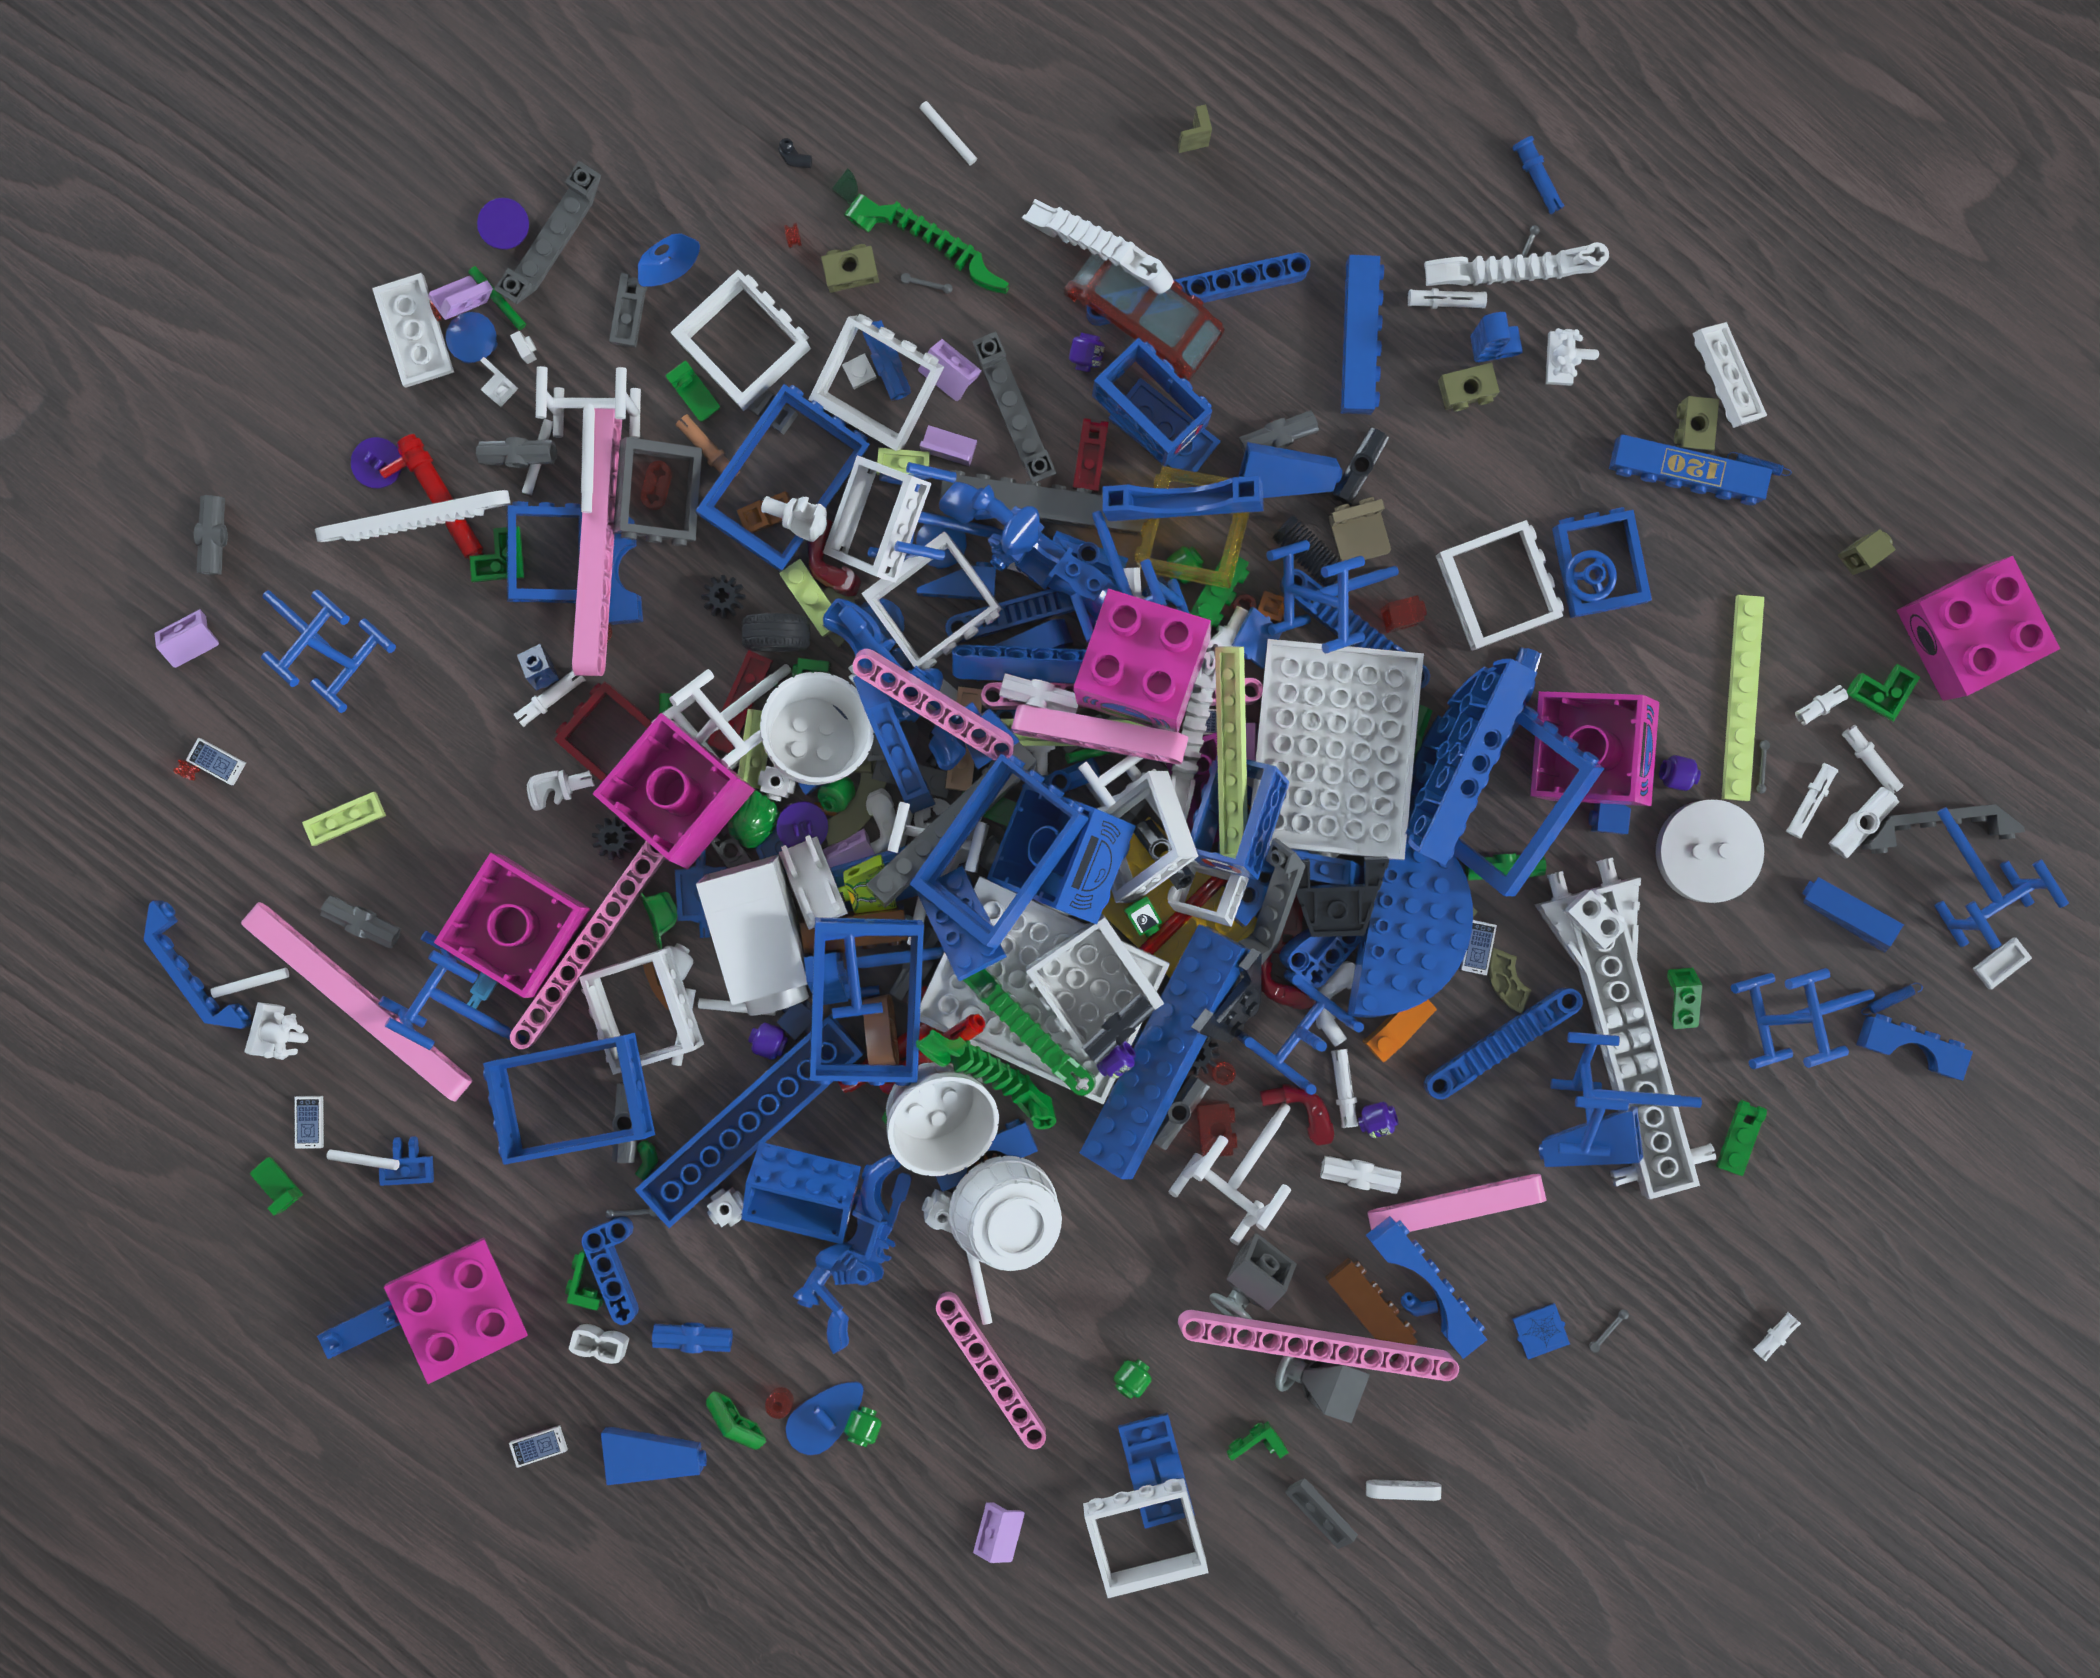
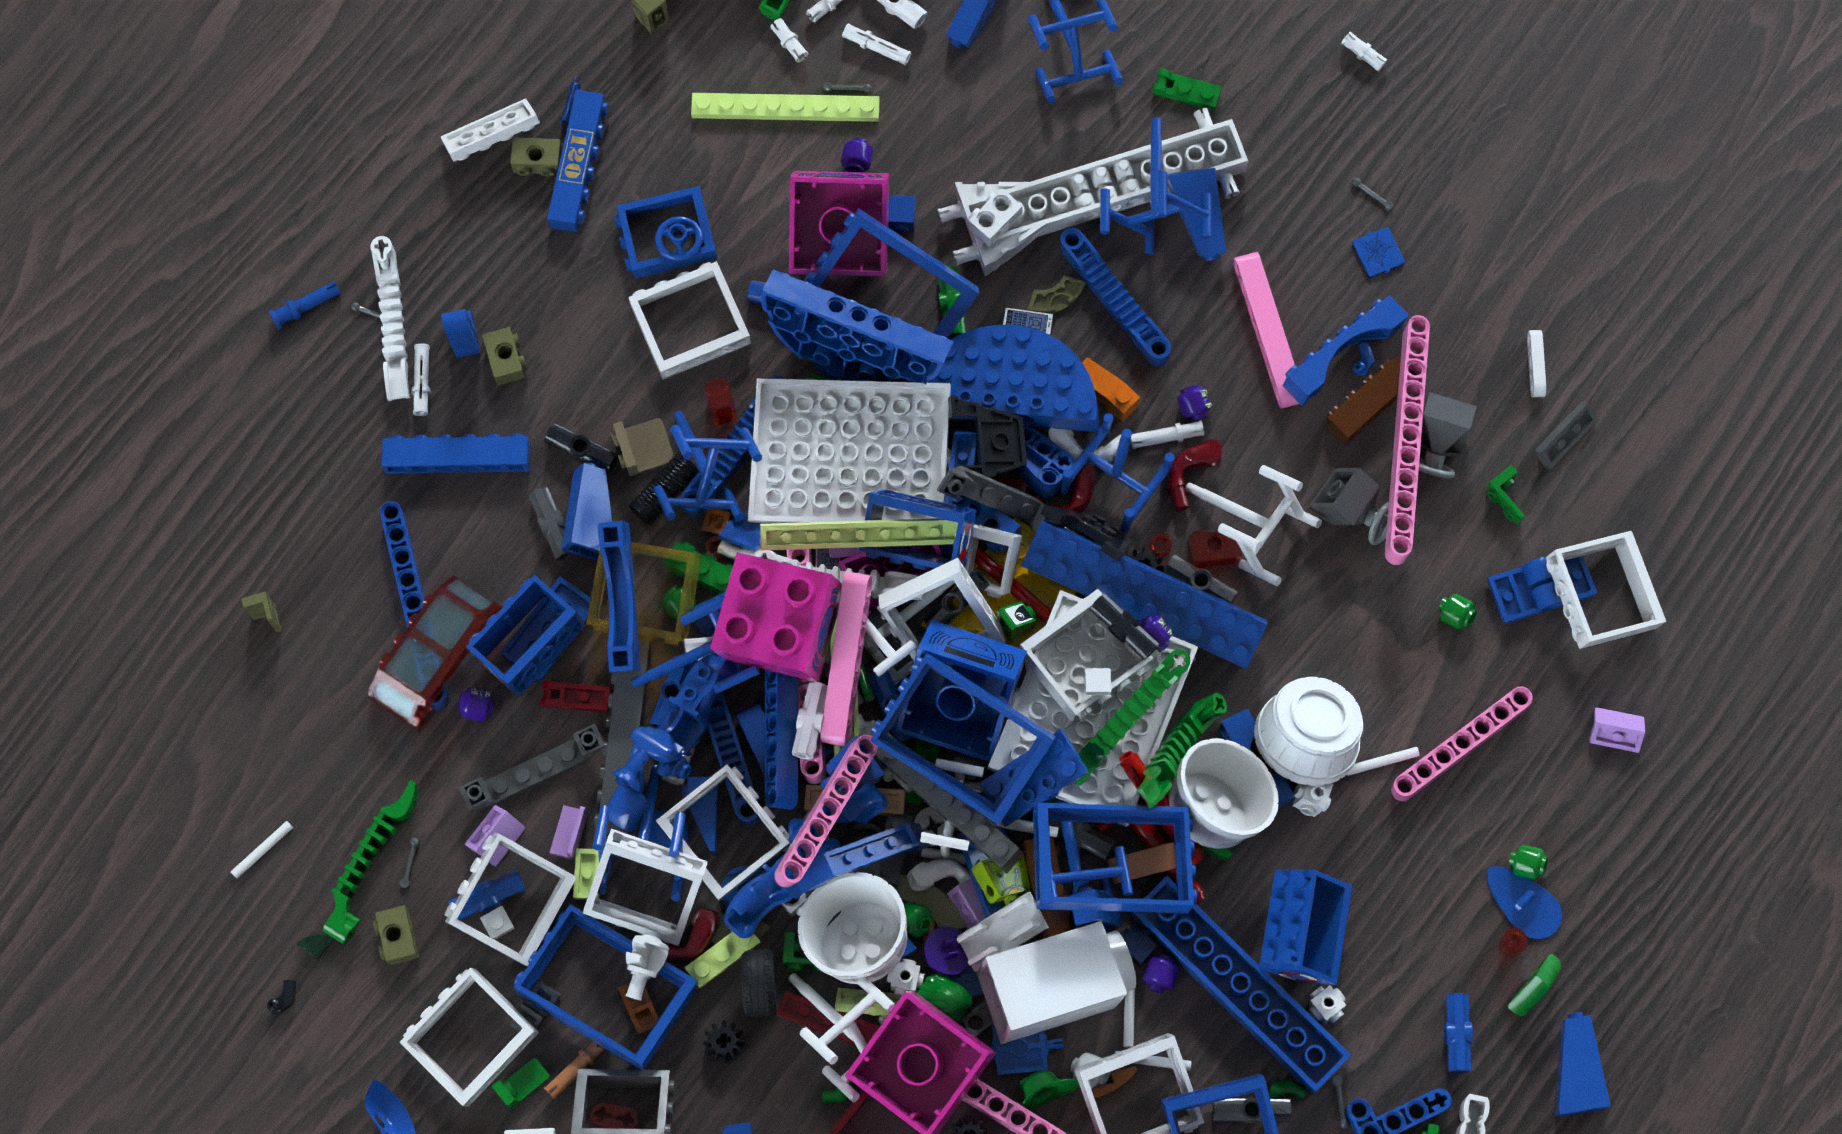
camera: 90 degrees left, 15 degrees down
clear red bush [784,222,802,248] -> none
blue piece [793,1154,912,1354] -> none
white piece [1022,199,1173,293] -> none
white piece [1320,1156,1401,1194] -> none
white piece [1546,328,1599,386] -> none
white brick [1656,800,1764,903] -> none
green bracket [1667,968,1702,1029] -> none
none -> white tile [1085,668,1111,695]

